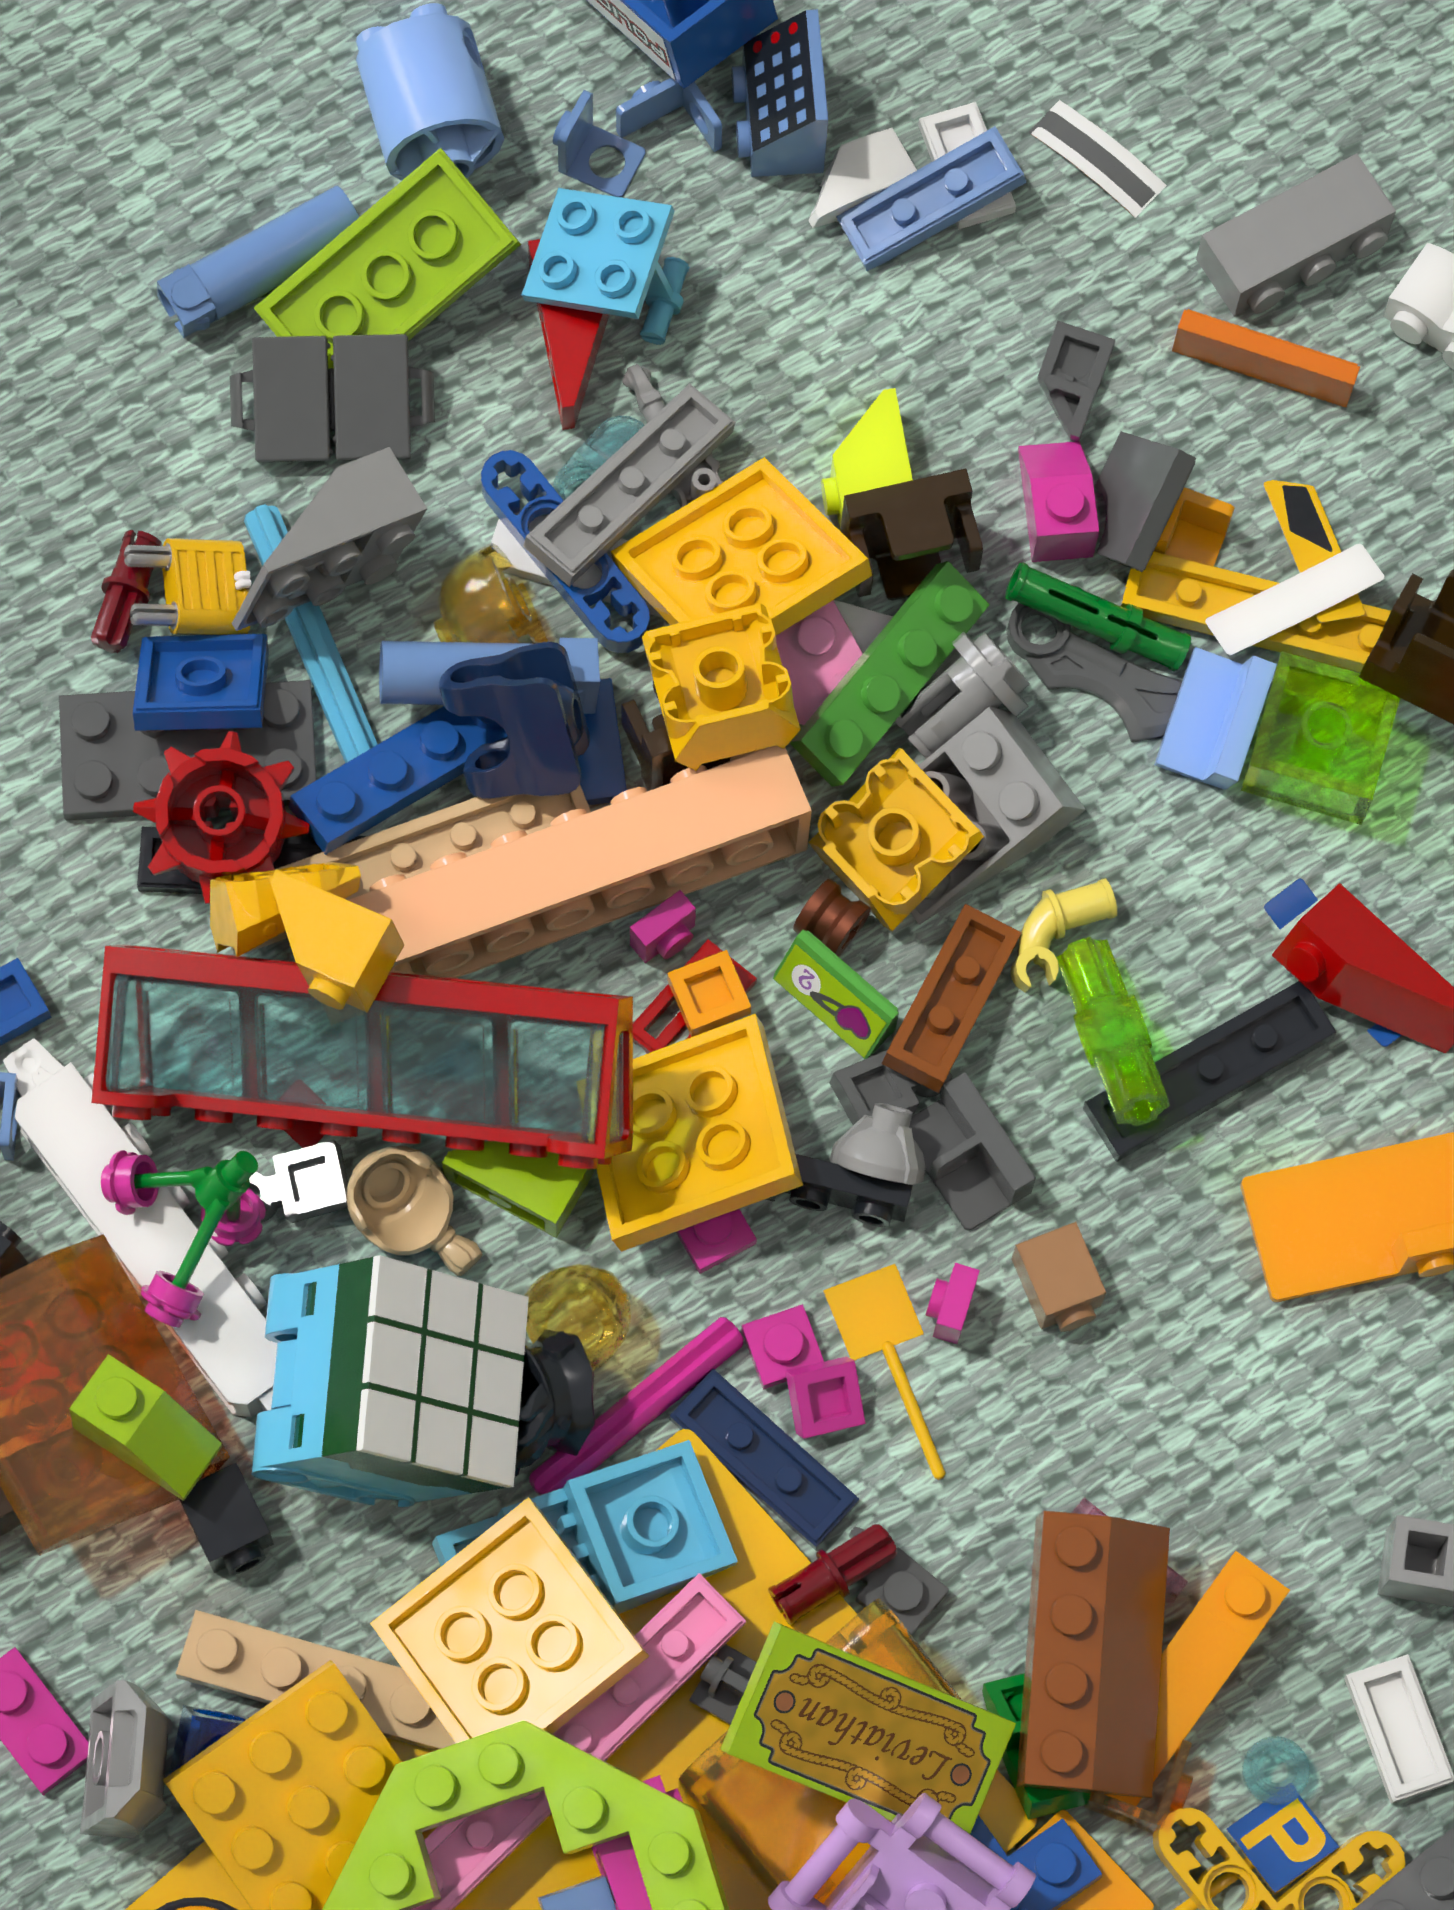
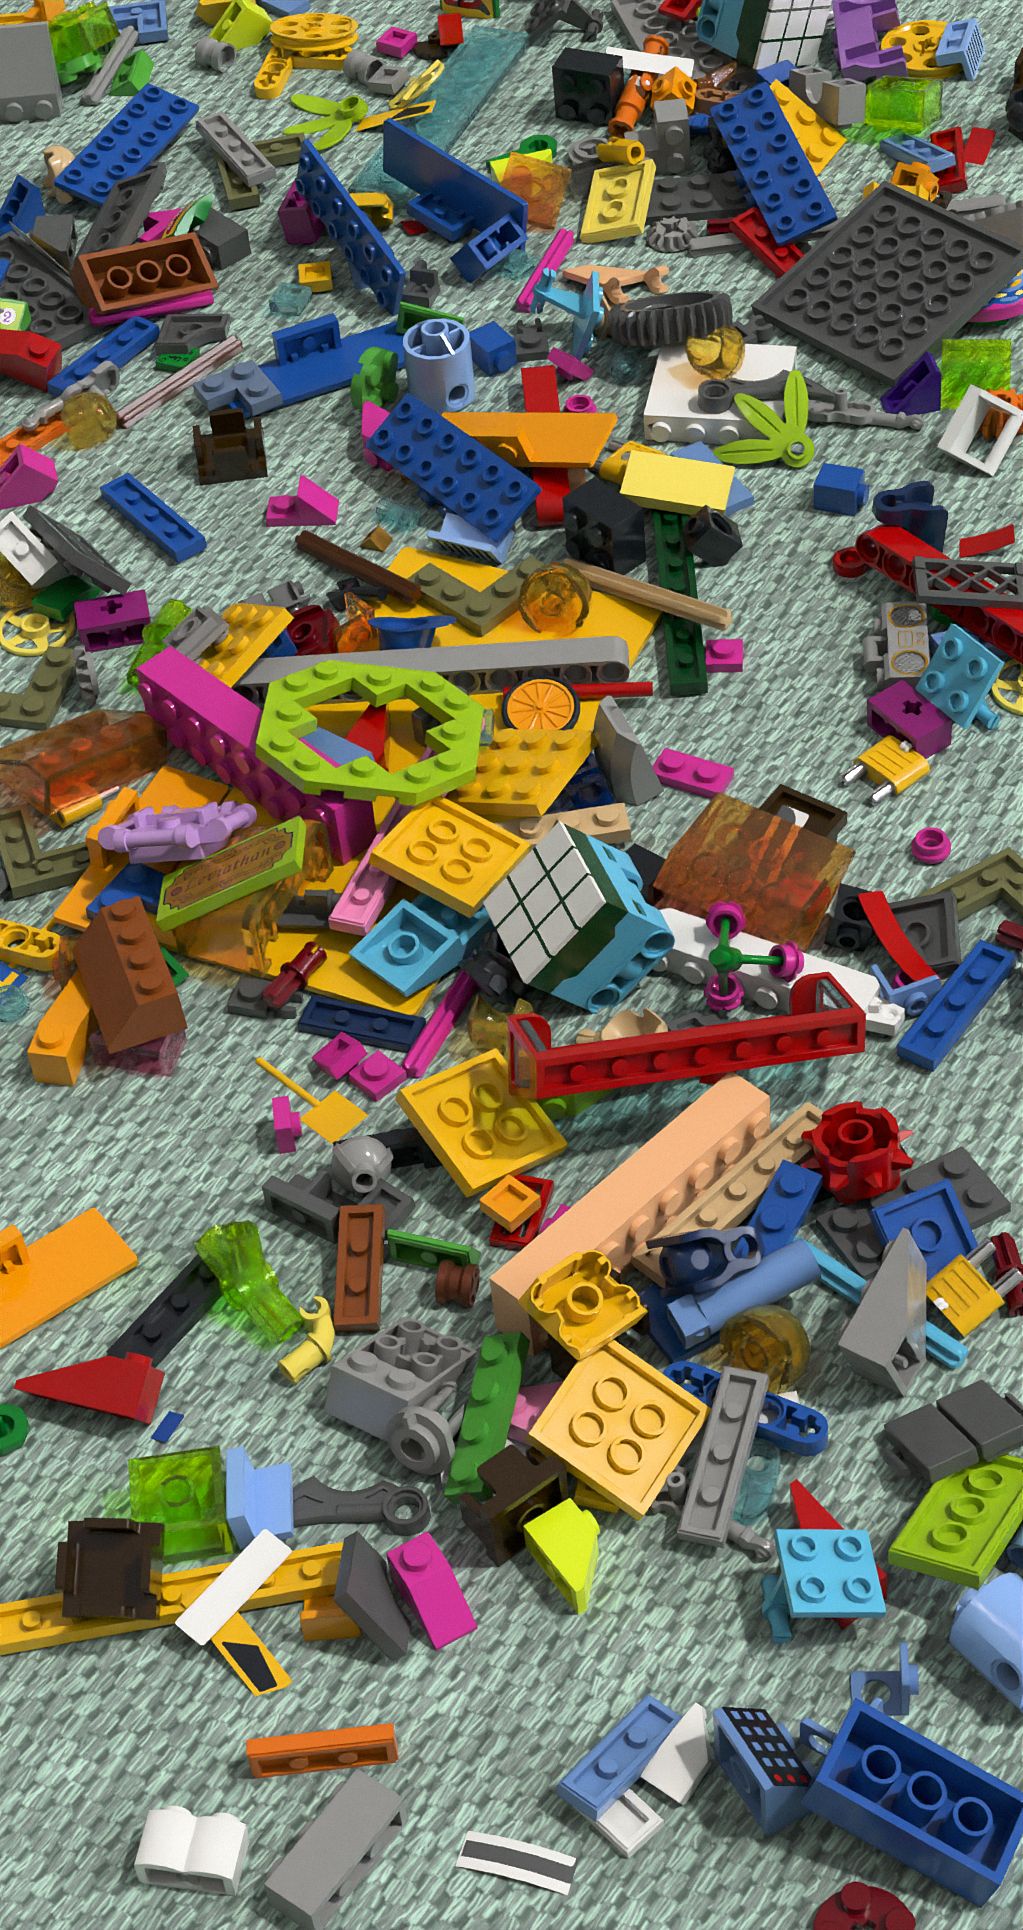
camera: 165 degrees right, 25 degrees down
lime slope [69,1354,222,1501] -> none
yellow slope [210,862,361,957] -> none
yellow slope [270,870,405,1012] -> none
yellow slope [809,748,984,931] -> none
green pin [1005,562,1191,672] -> none
medium nougat brick [1011,1222,1106,1332] -> none
dark grey slope [1037,321,1115,442] -> none

